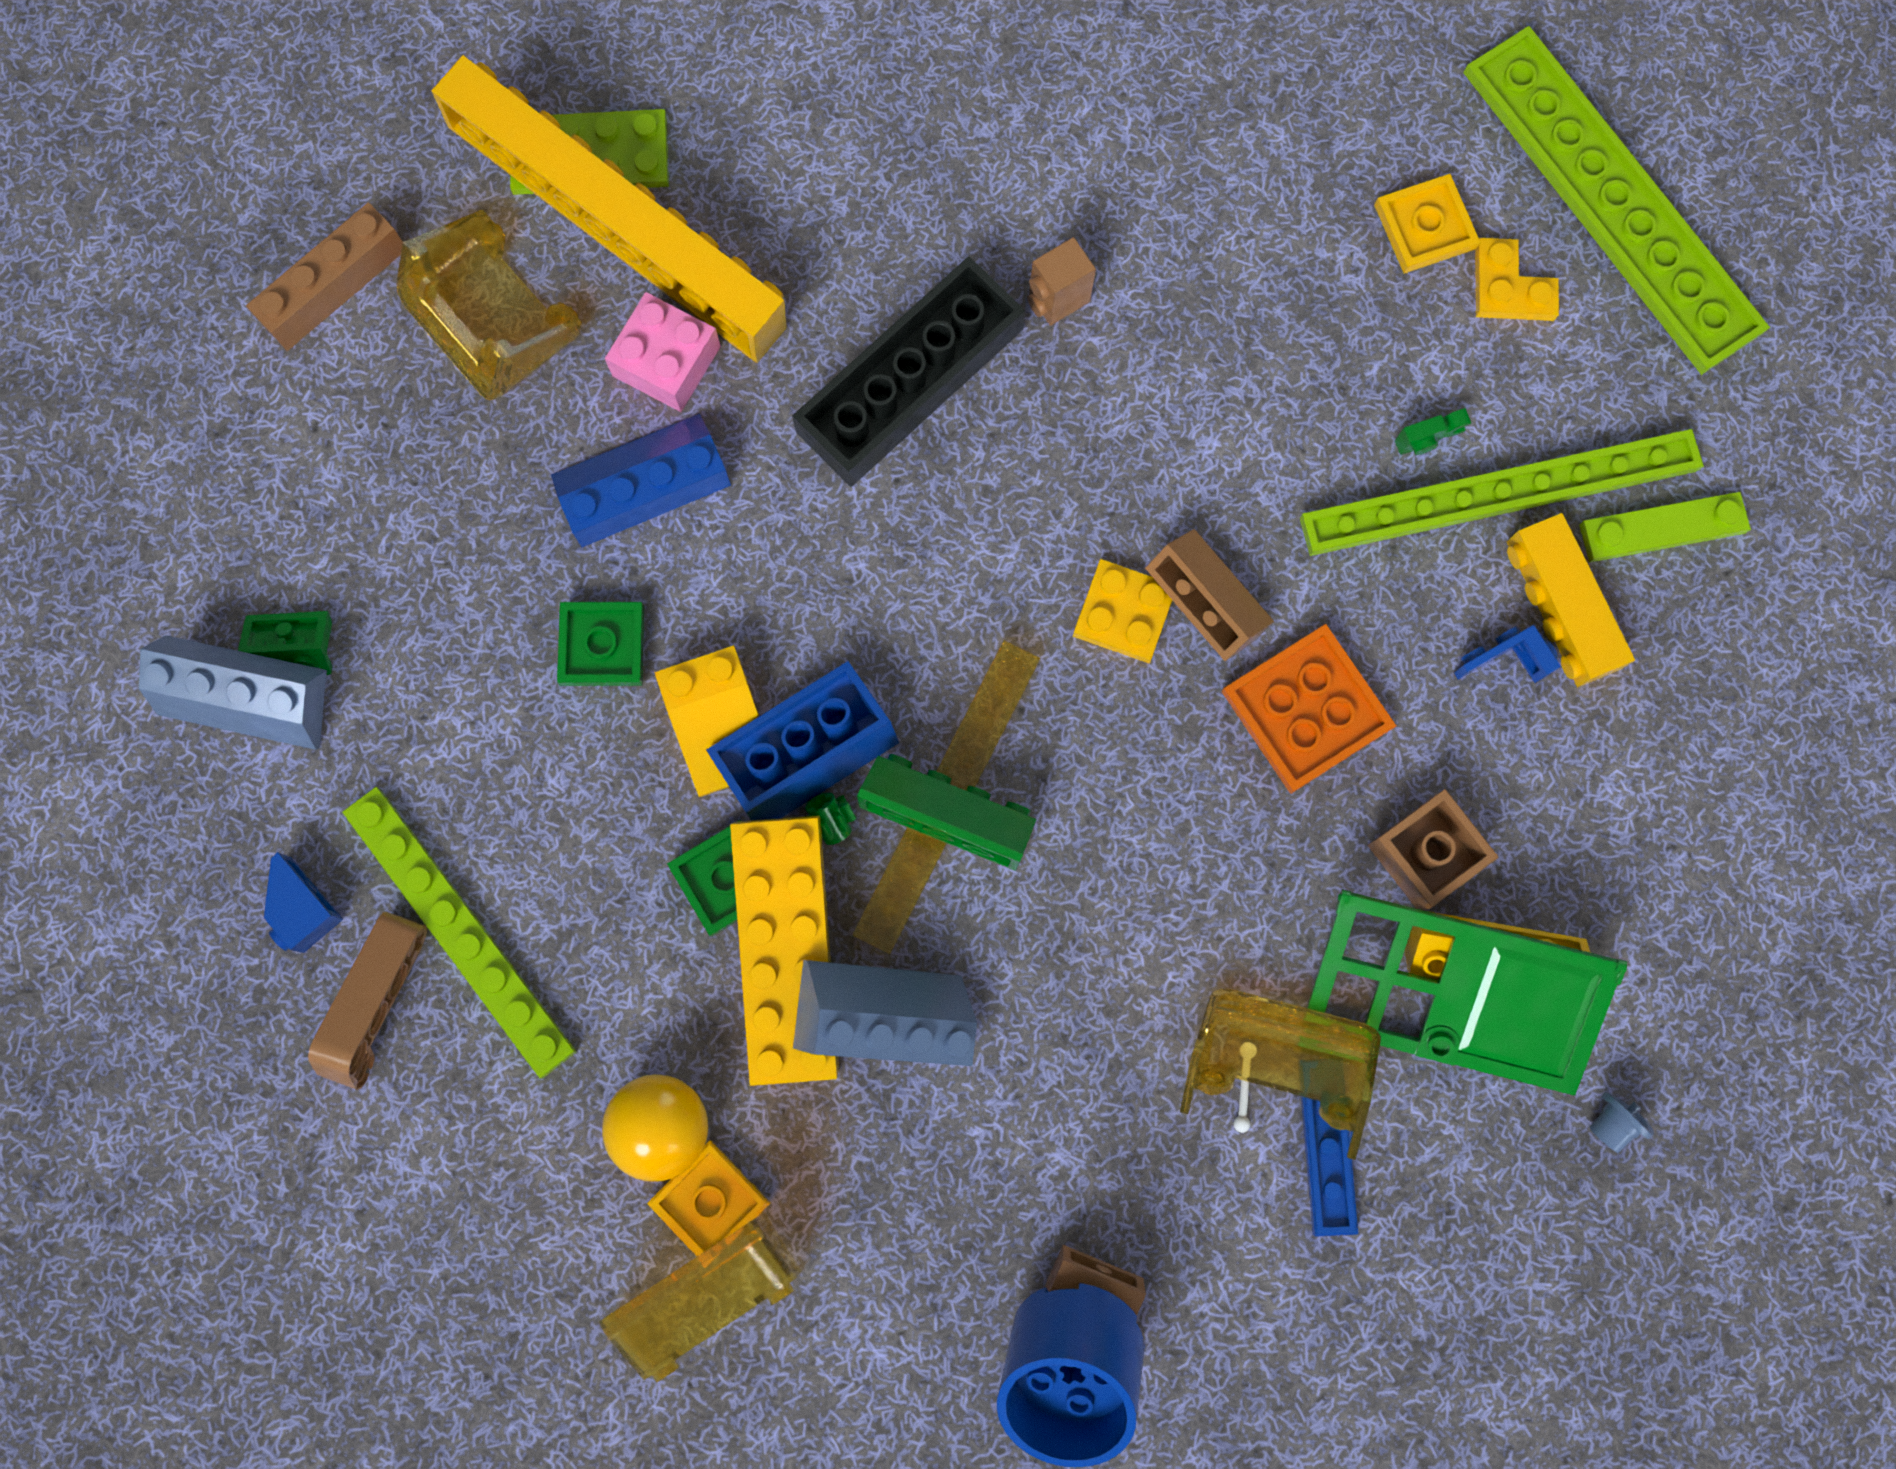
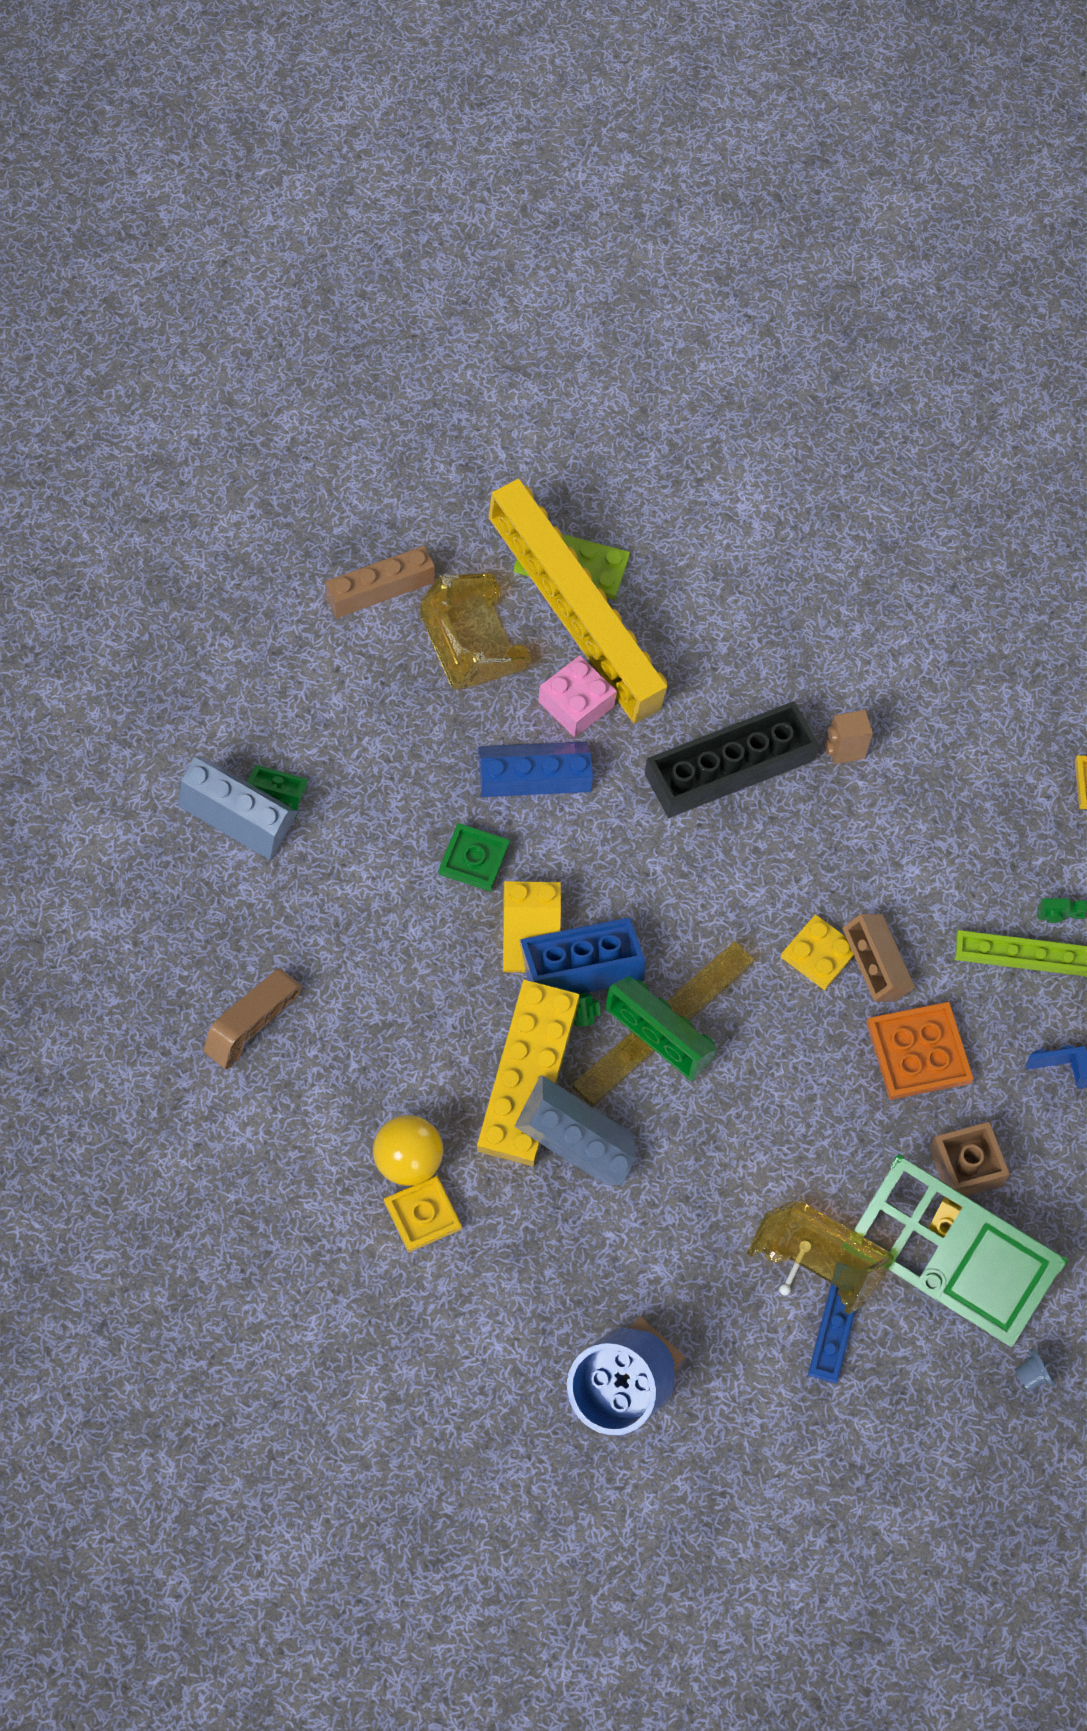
camera: 15 degrees right, 15 degrees down
blue slope [264,852,343,953] -> none
lime plate [342,787,577,1079] -> none
clear yellow windscreen [598,1212,802,1383] -> none
green plate [667,820,740,937] -> none

